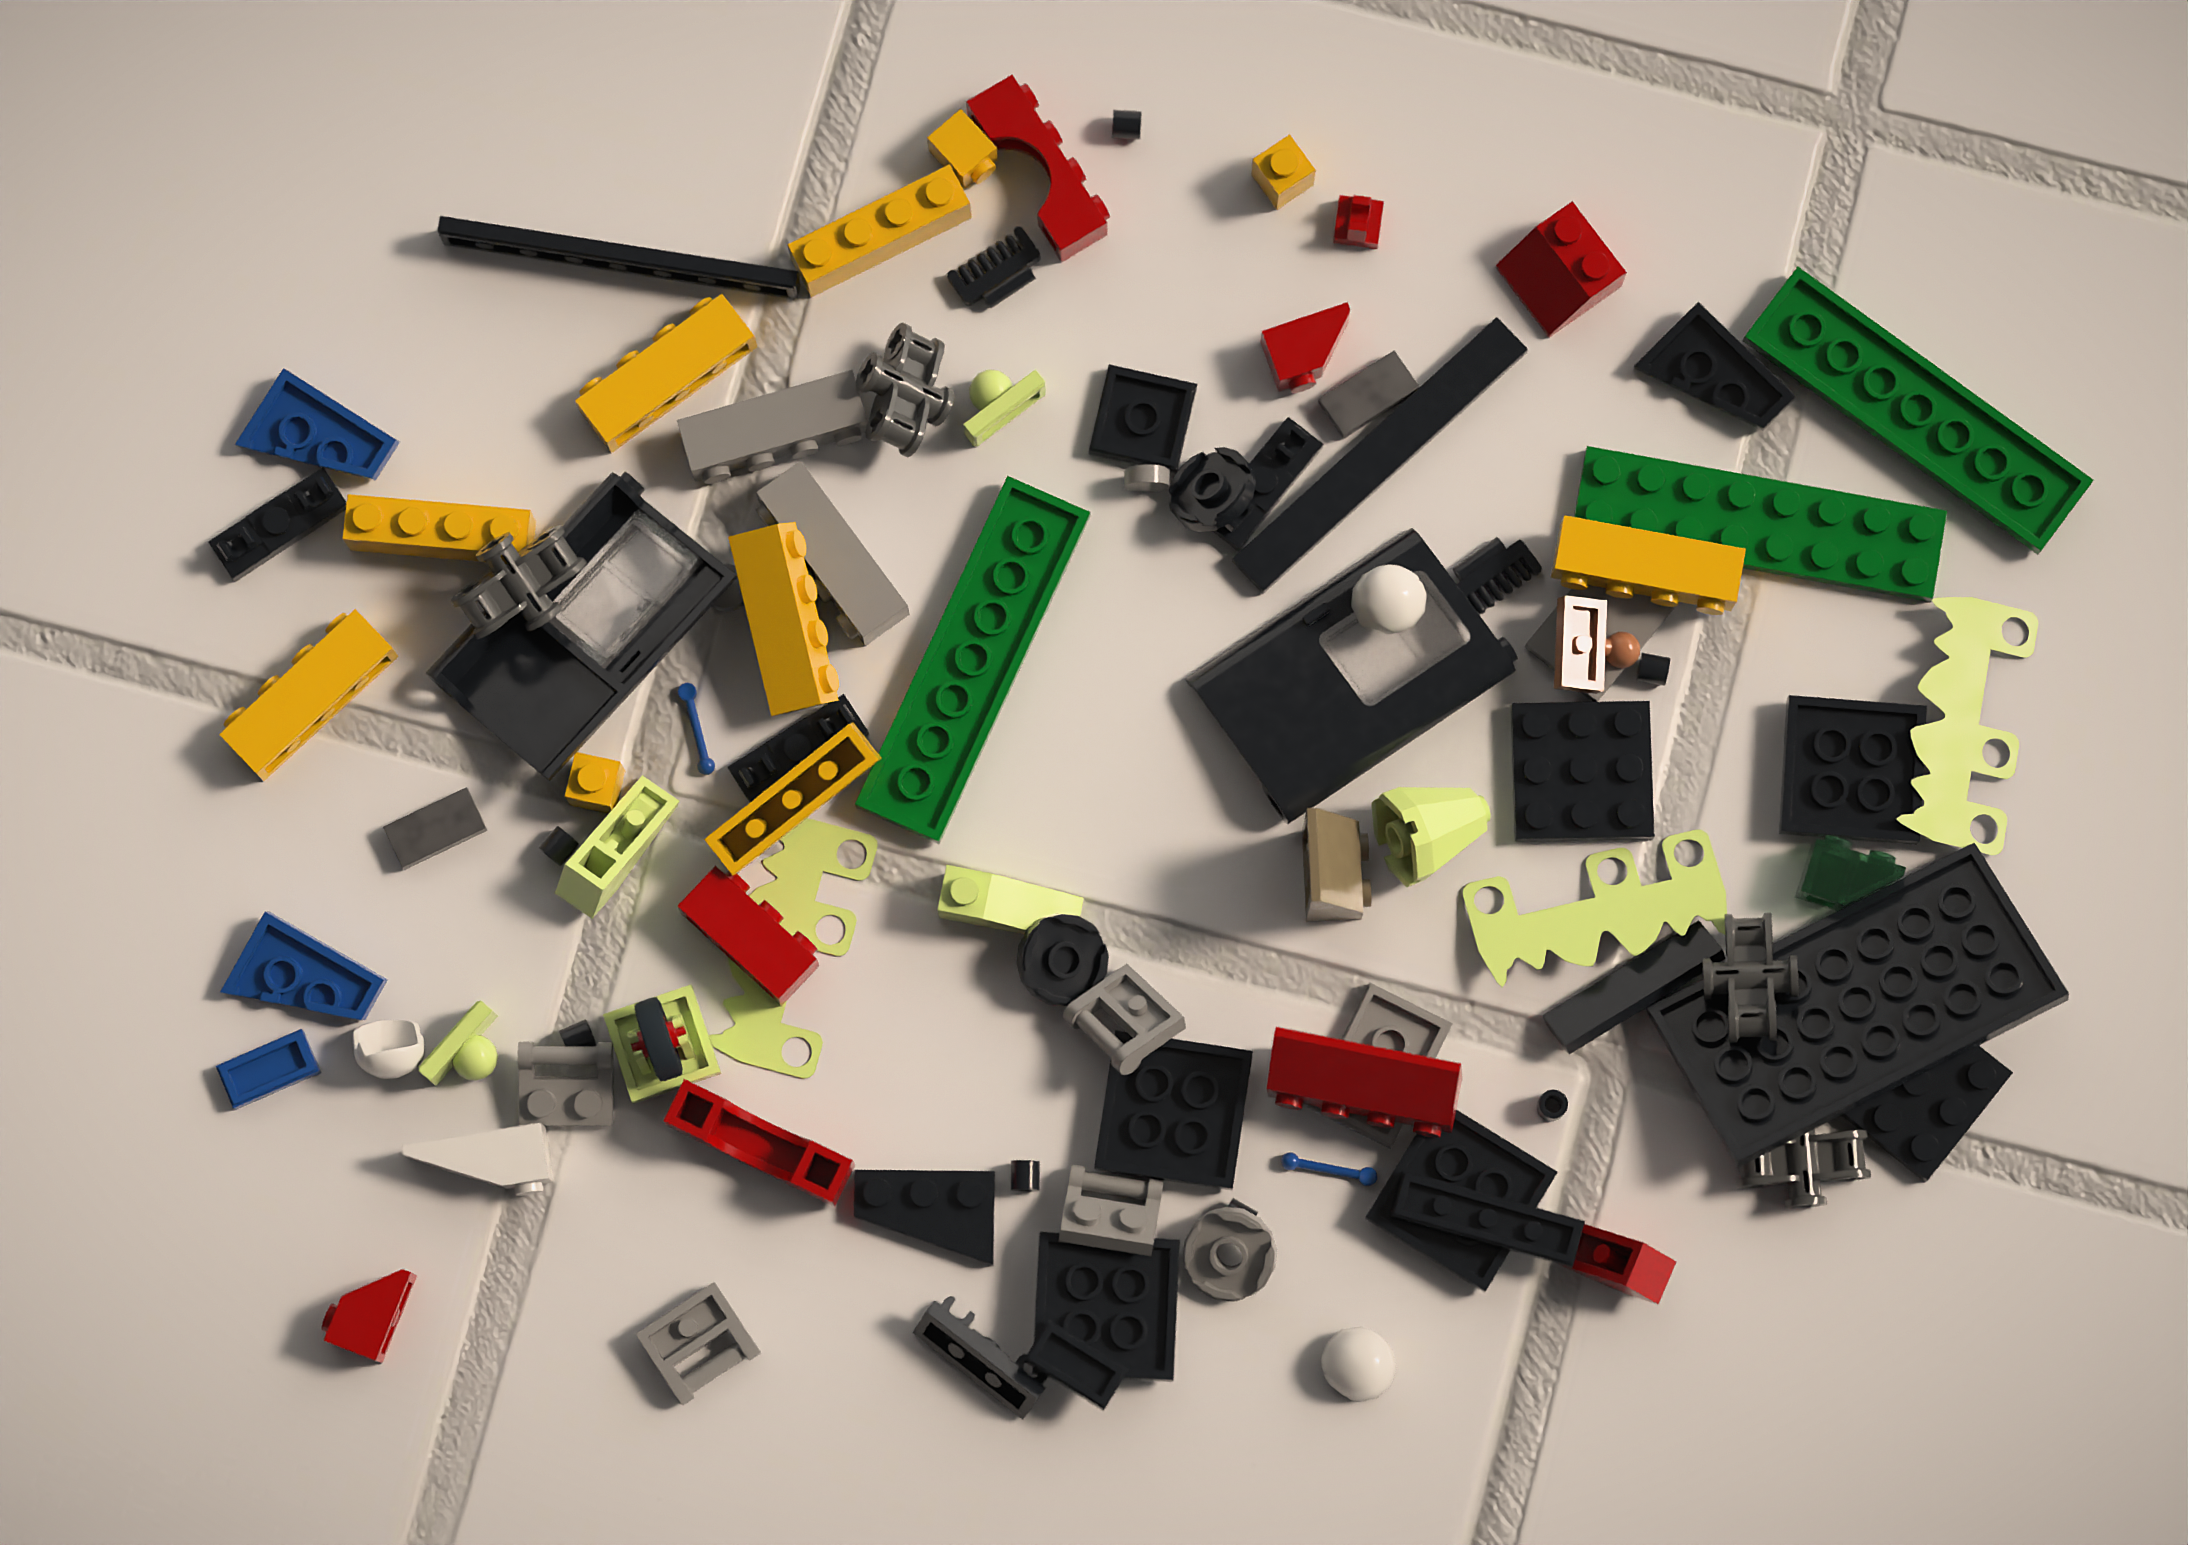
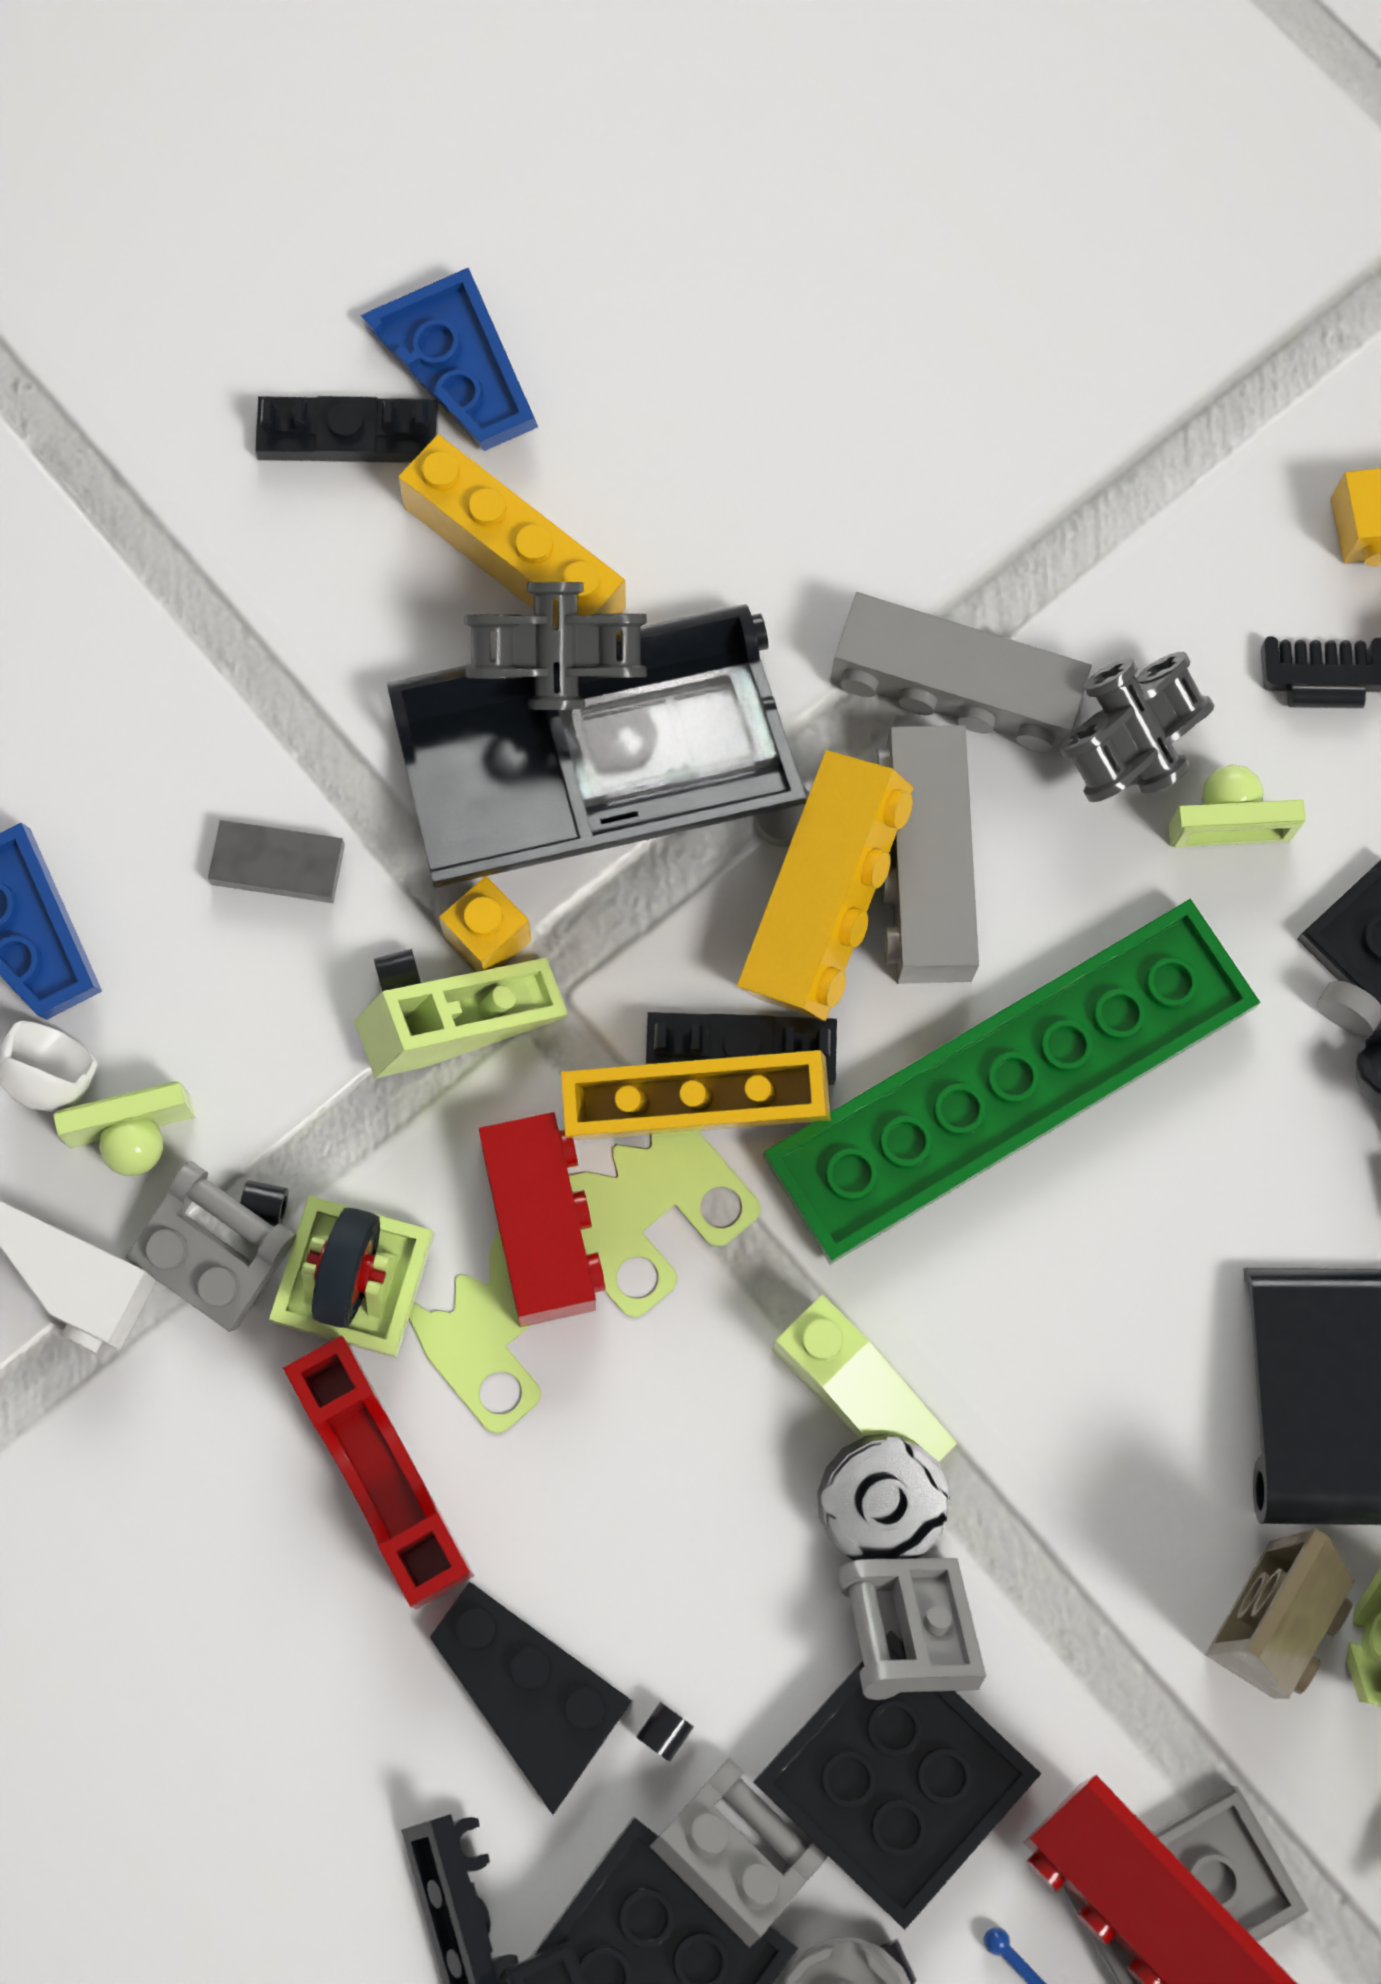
camera: 30 degrees right, 5 degrees down
yellow brick [219,609,399,781] -> none
black tile [437,216,801,299] -> none
yellow brick [575,294,757,453] -> none
light grey plate [635,1282,761,1405] -> none
blue hinge [678,683,715,775] -> none
yellow brick [787,164,972,298] -> none

